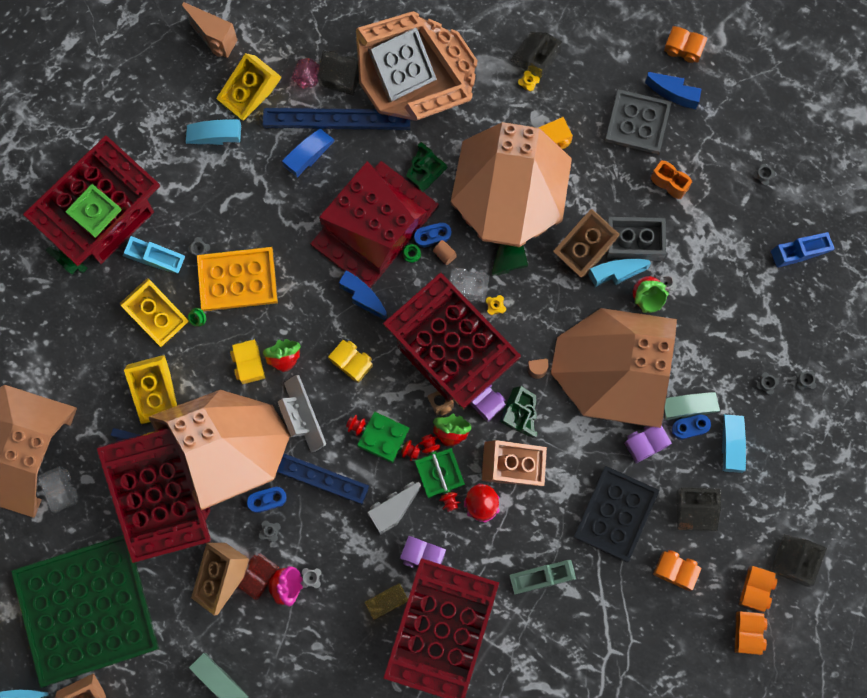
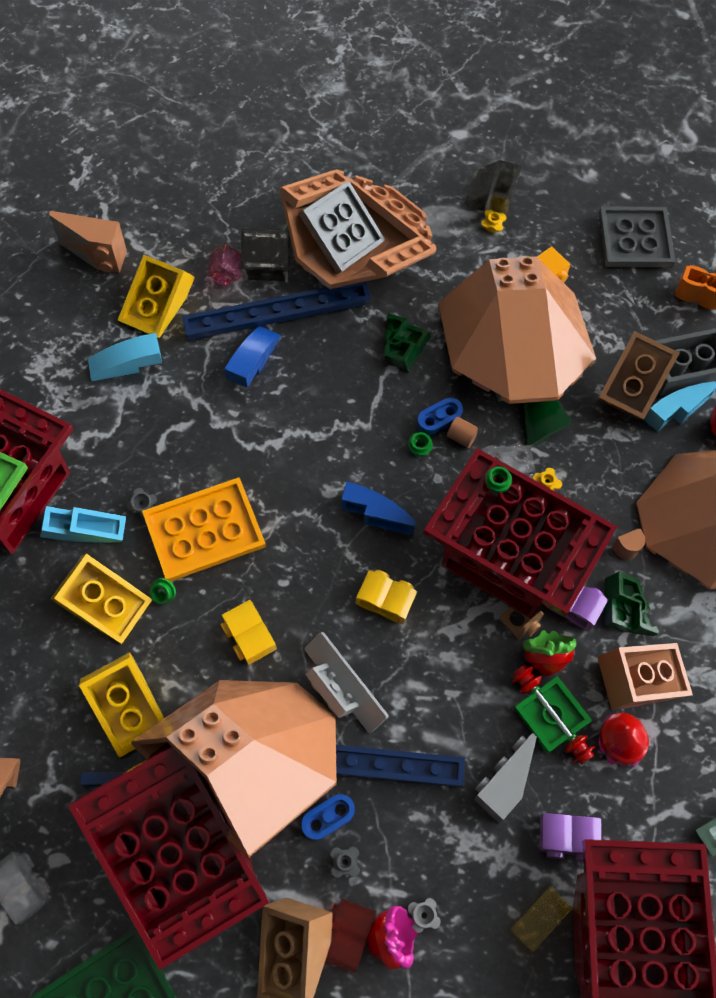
camera: 20 degrees left, 10 degrees down
hair [263,339,301,372] -> none
dark red wedge [310,161,439,289] -> none
green plate [346,411,421,464] -> none
blue slope [645,72,701,109] -> none
orange brick [664,26,707,63] -> none
none -> green plate [485,466,512,493]

